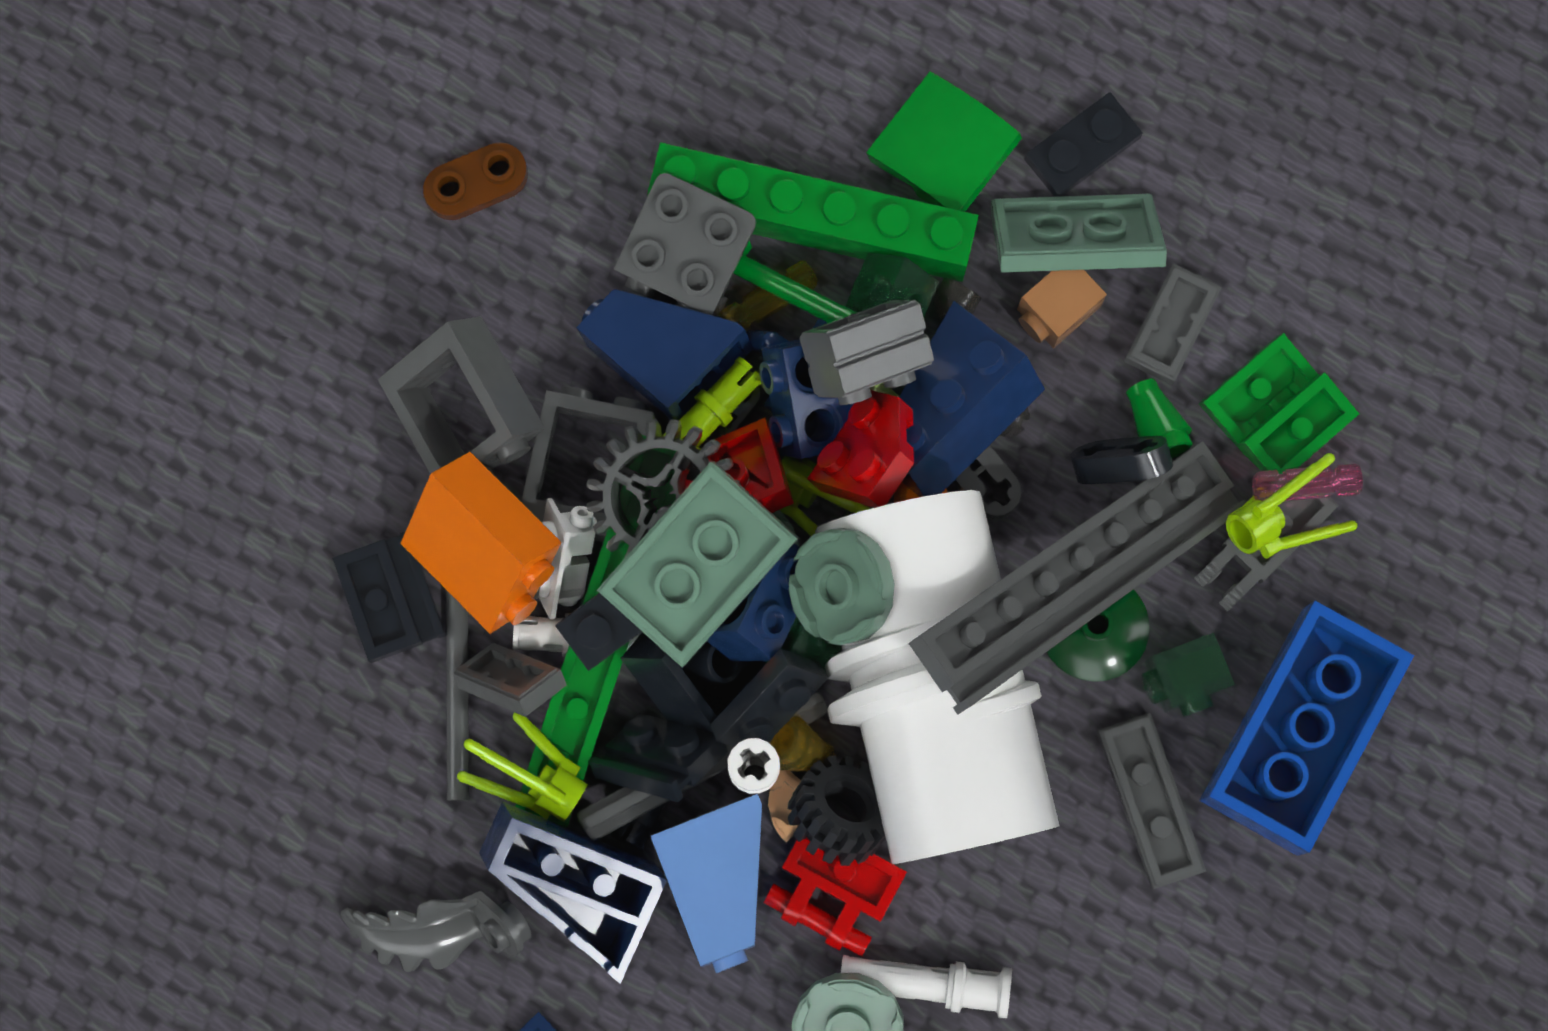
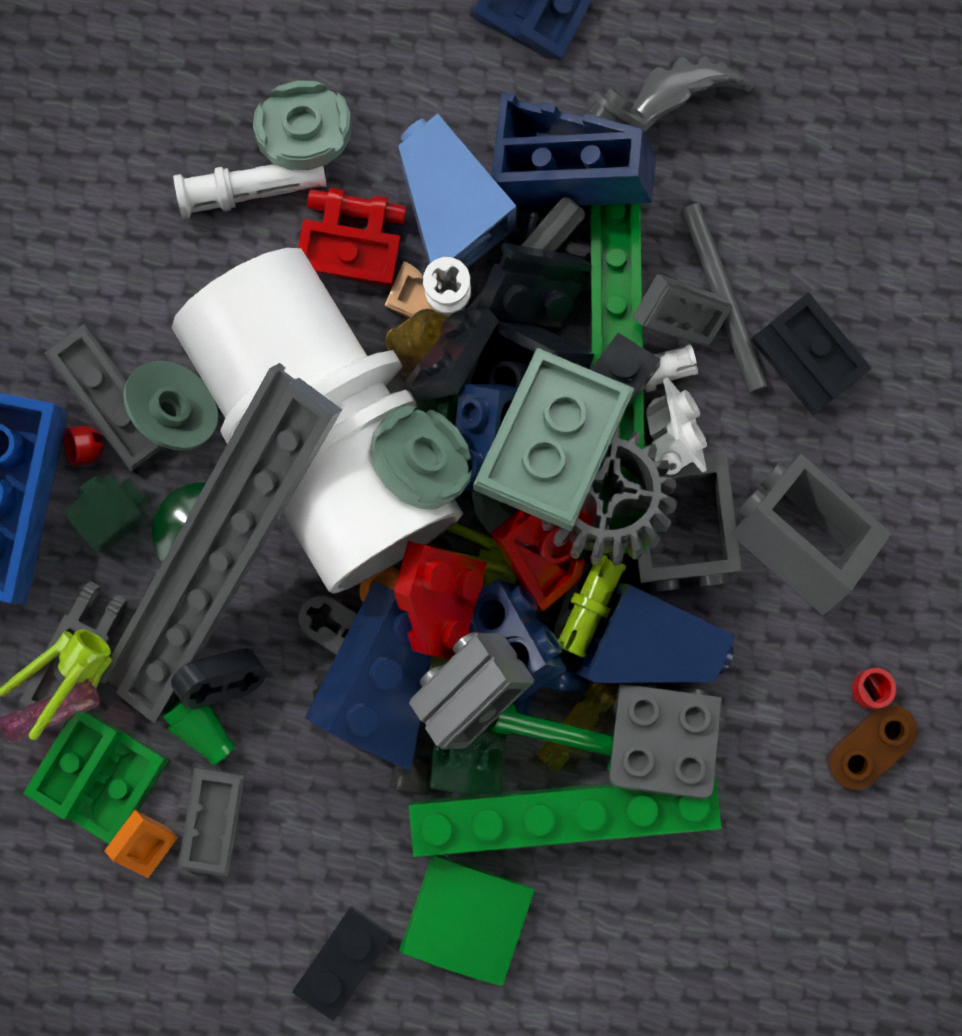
camera: 165 degrees right, 5 degrees up
orange brick [400,452,562,634] -> none
lime plant [457,712,588,822] -> none
black tyre [787,755,886,866] -> none
sand green tile [991,194,1167,272] -> none
medium nougat brick [1017,270,1107,349] -> none
none -> red hinge [63,426,104,467]
none -> orange plate [104,810,178,878]
none -> sand green dish [123,361,218,450]
none -> red hinge [851,668,896,710]

